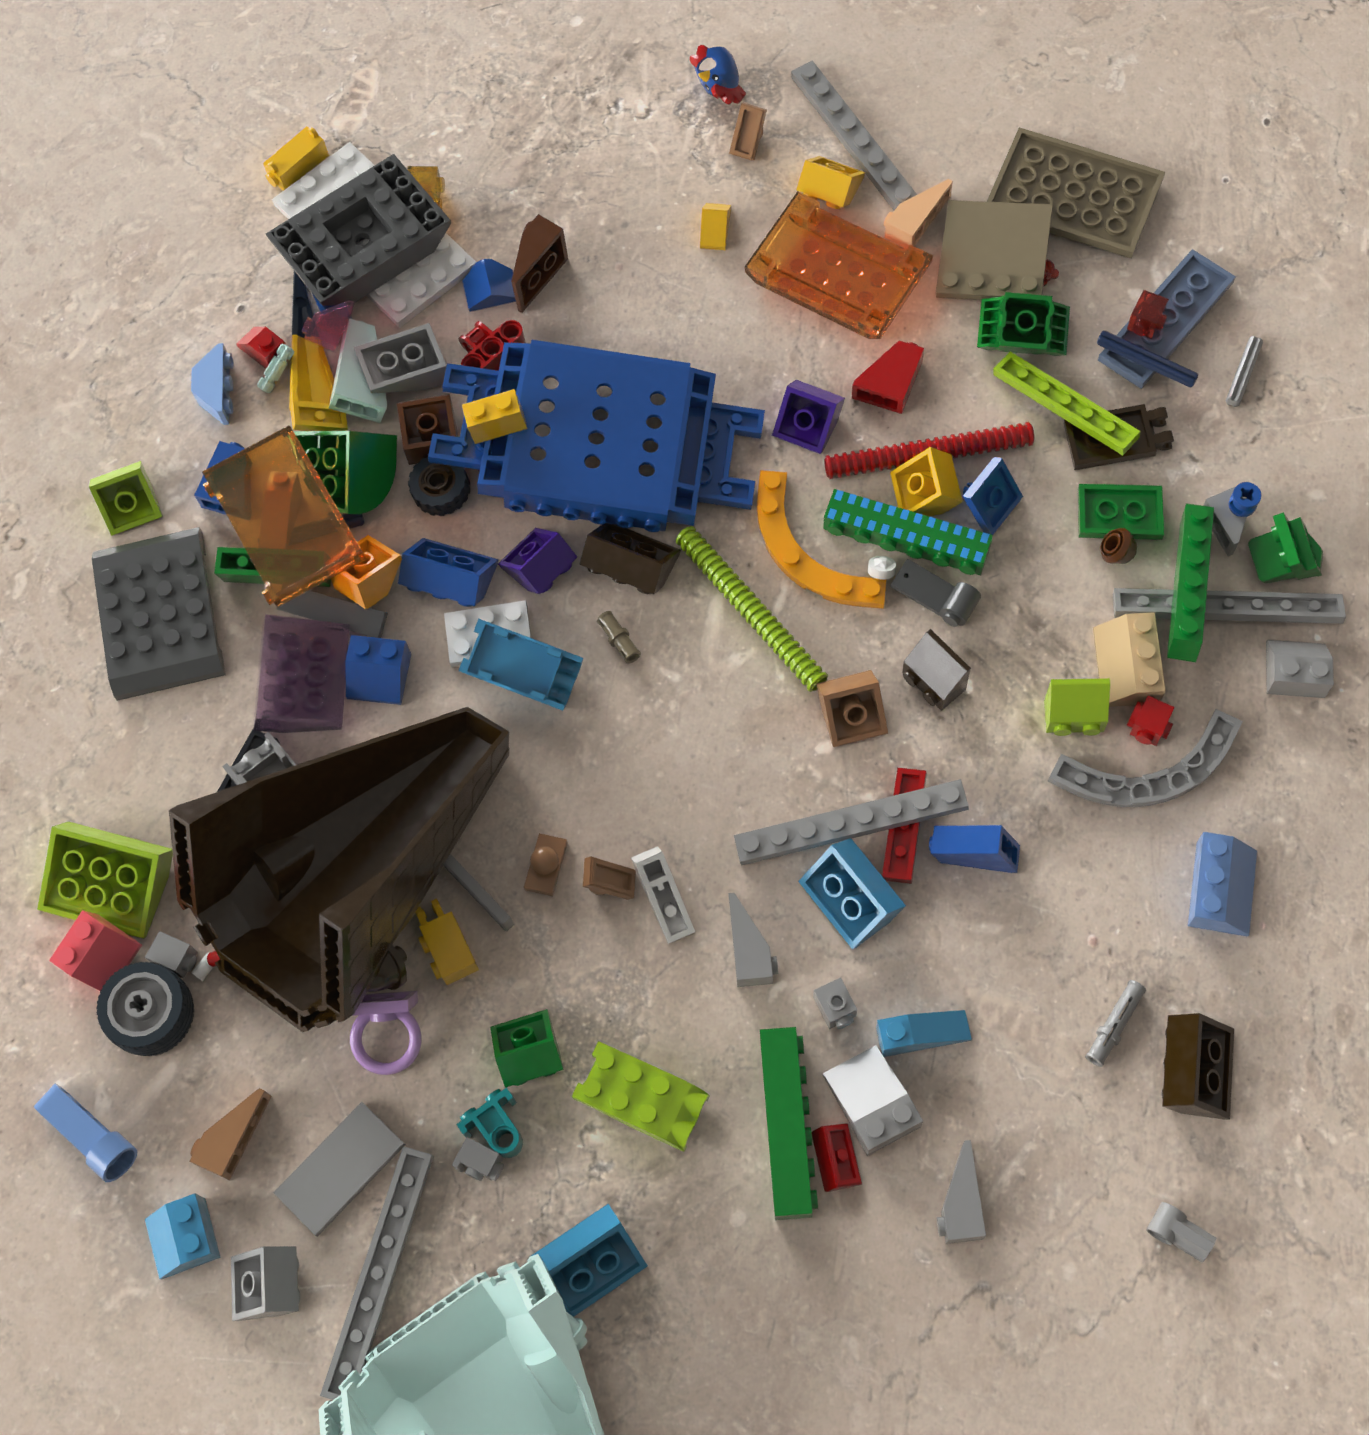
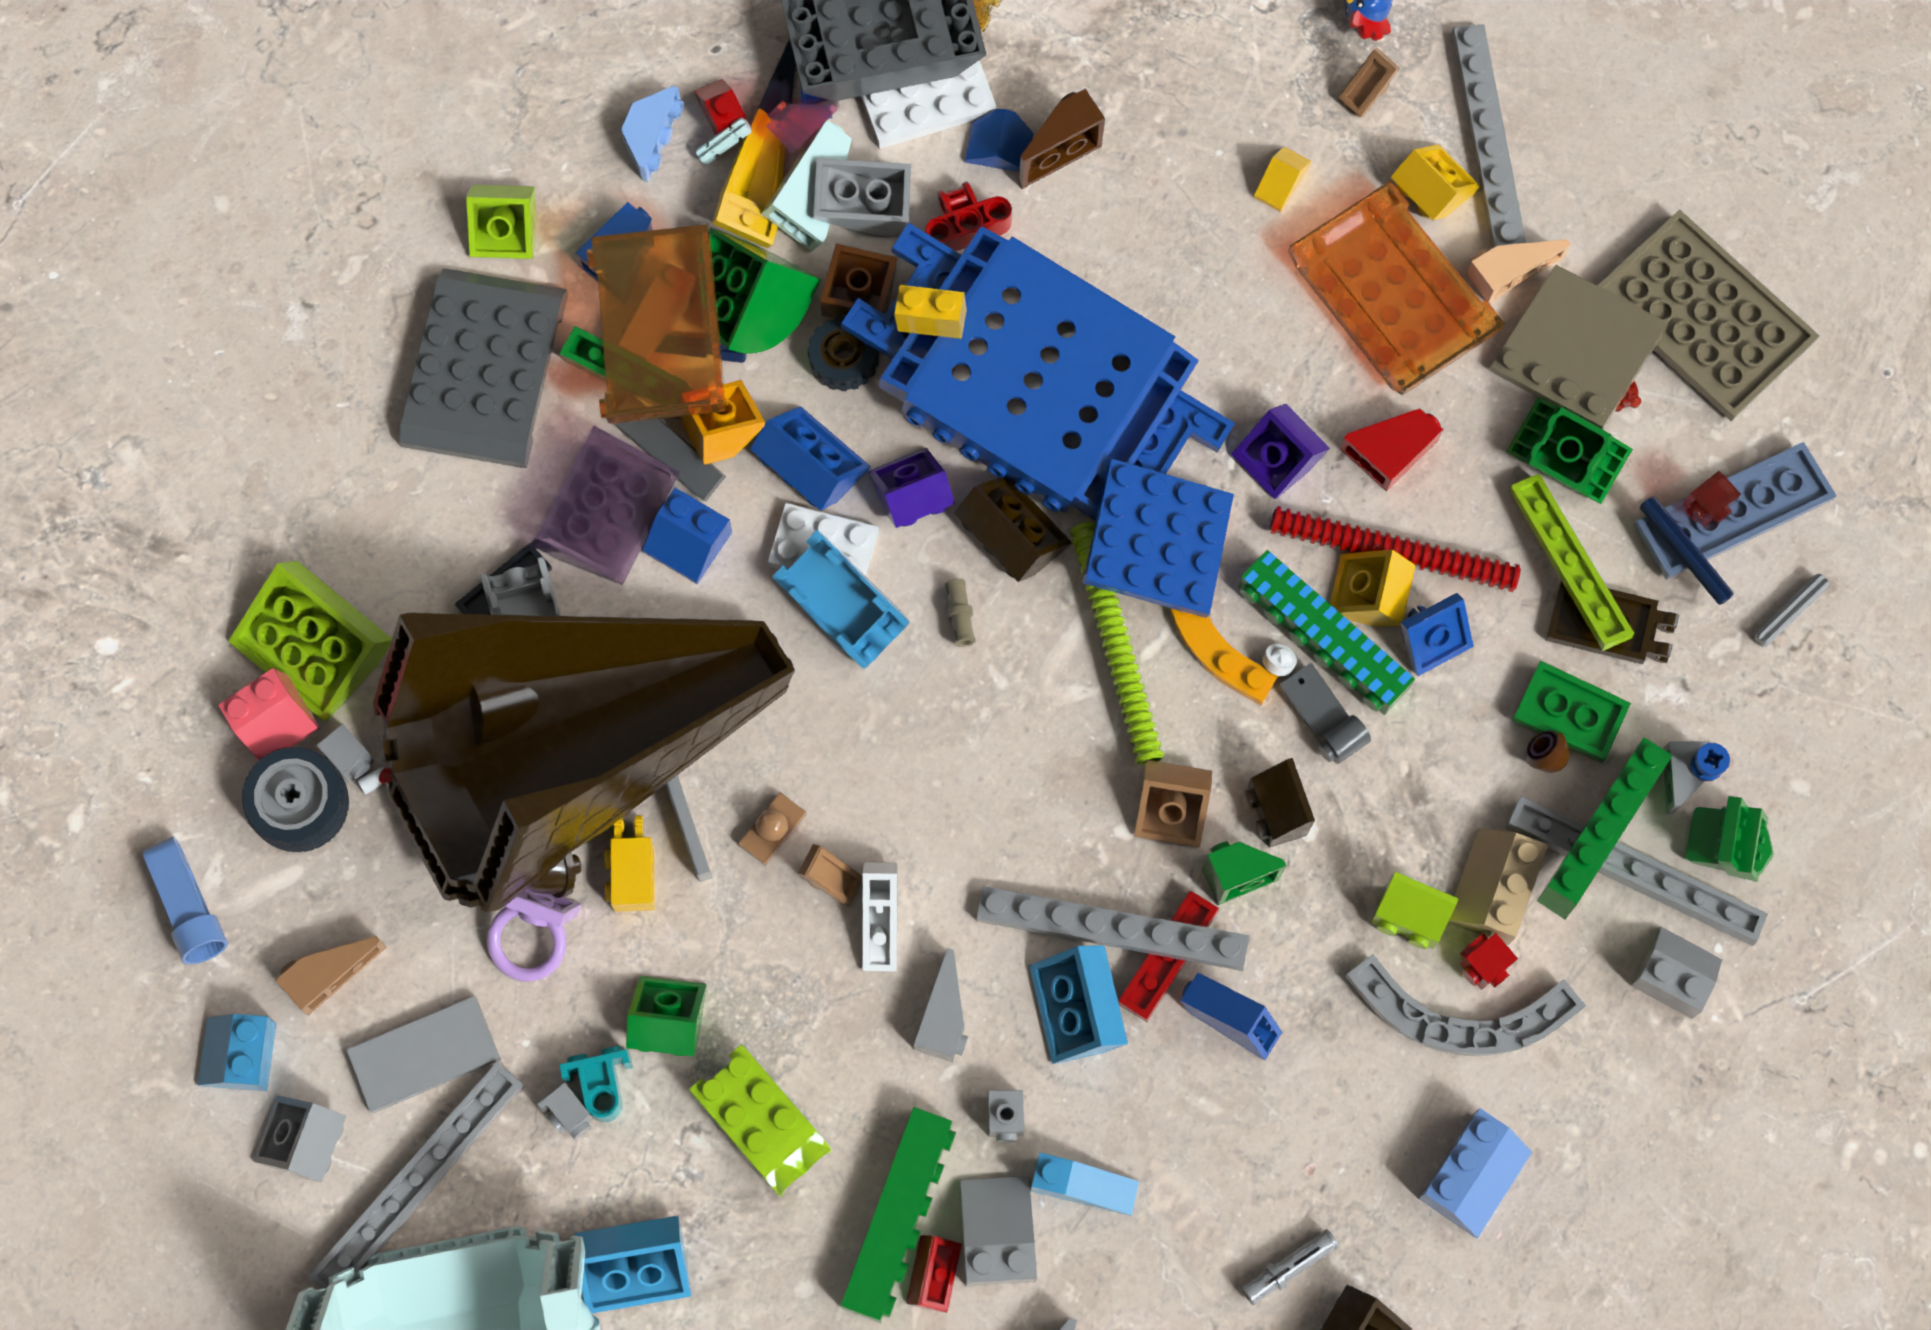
camera: 15 degrees right, 5 degrees up
none -> blue plate [1082,459,1234,618]
none -> green slope [1202,841,1287,906]

